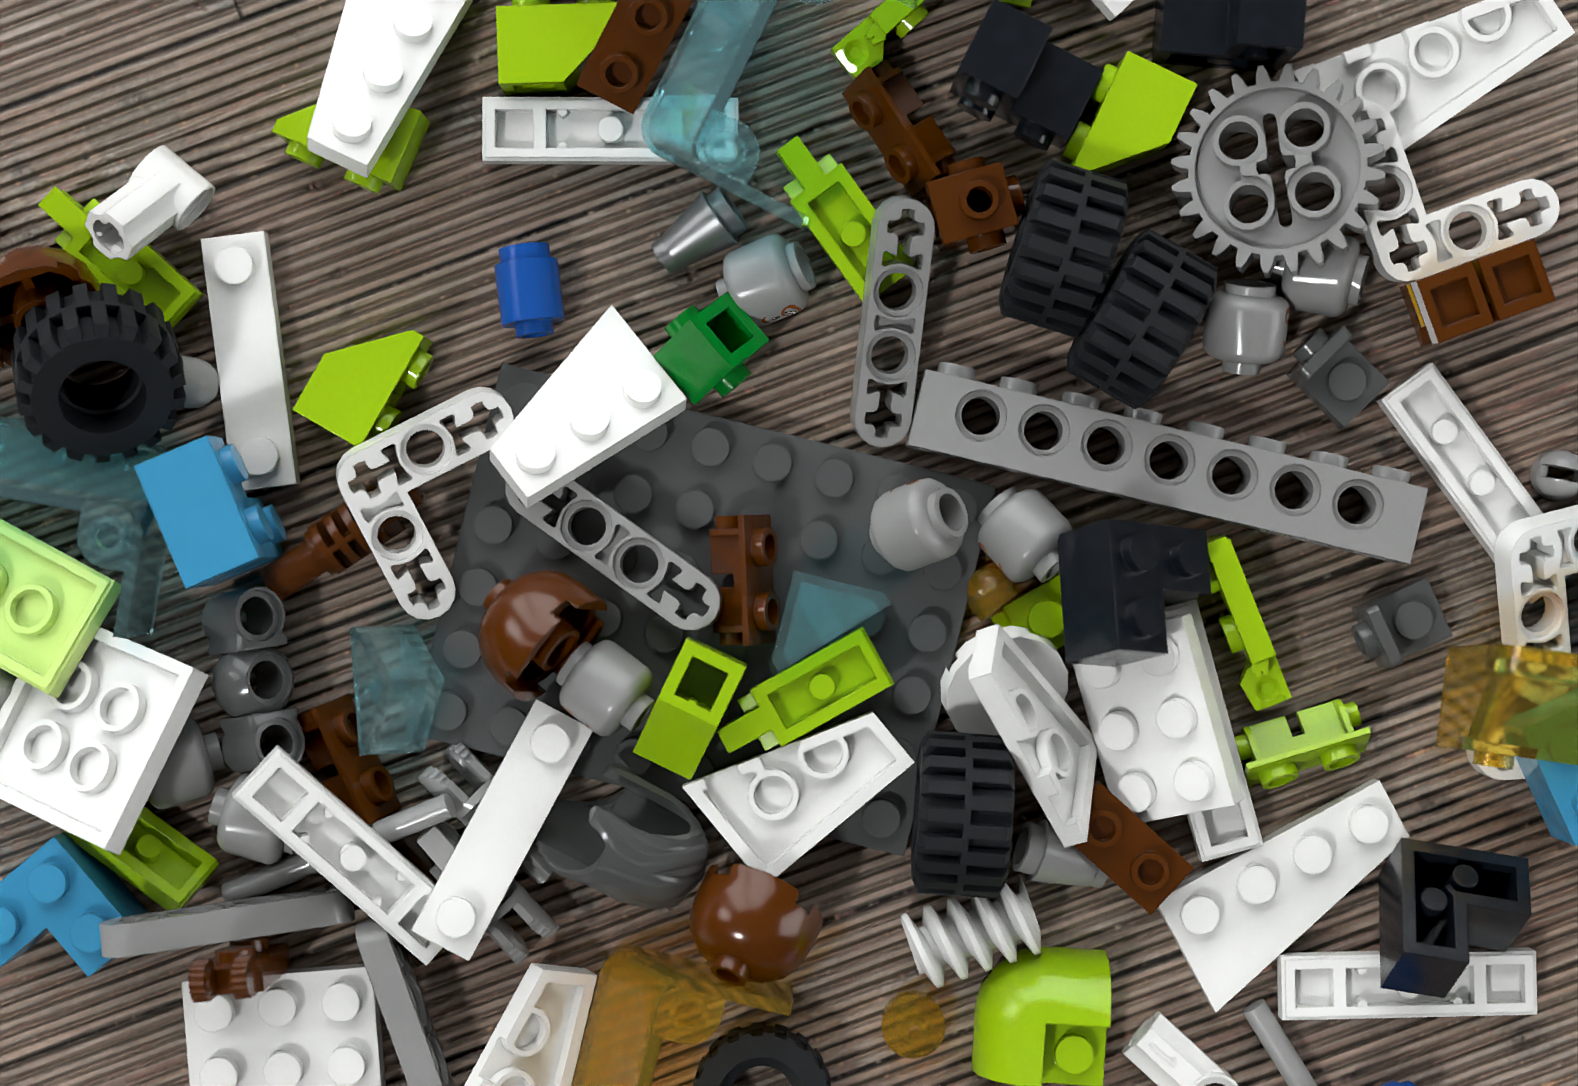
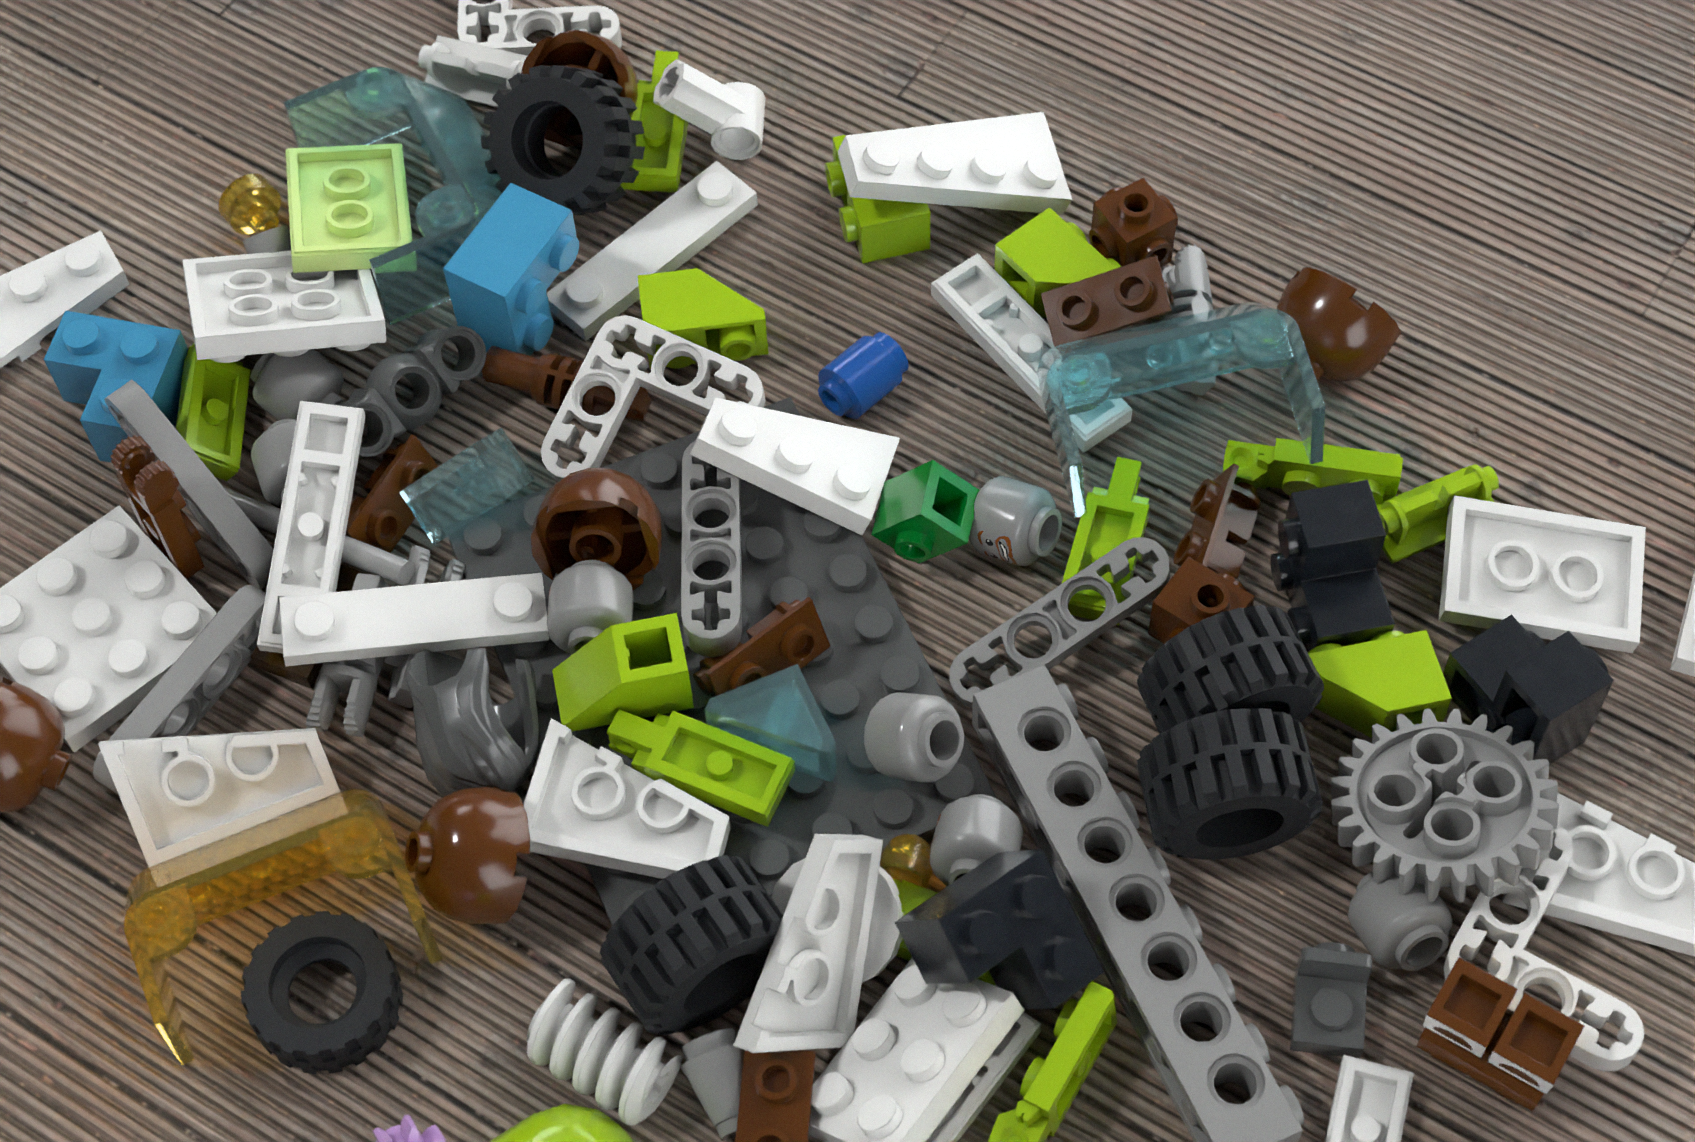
camera: 55 degrees right, 30 degrees down
light grey hinge [180,355,220,409] -> none
flat silver cone [651,187,749,275] -> none
clear yellow tile [881,990,945,1059] -> none
light grey head [1202,279,1290,375] -> none

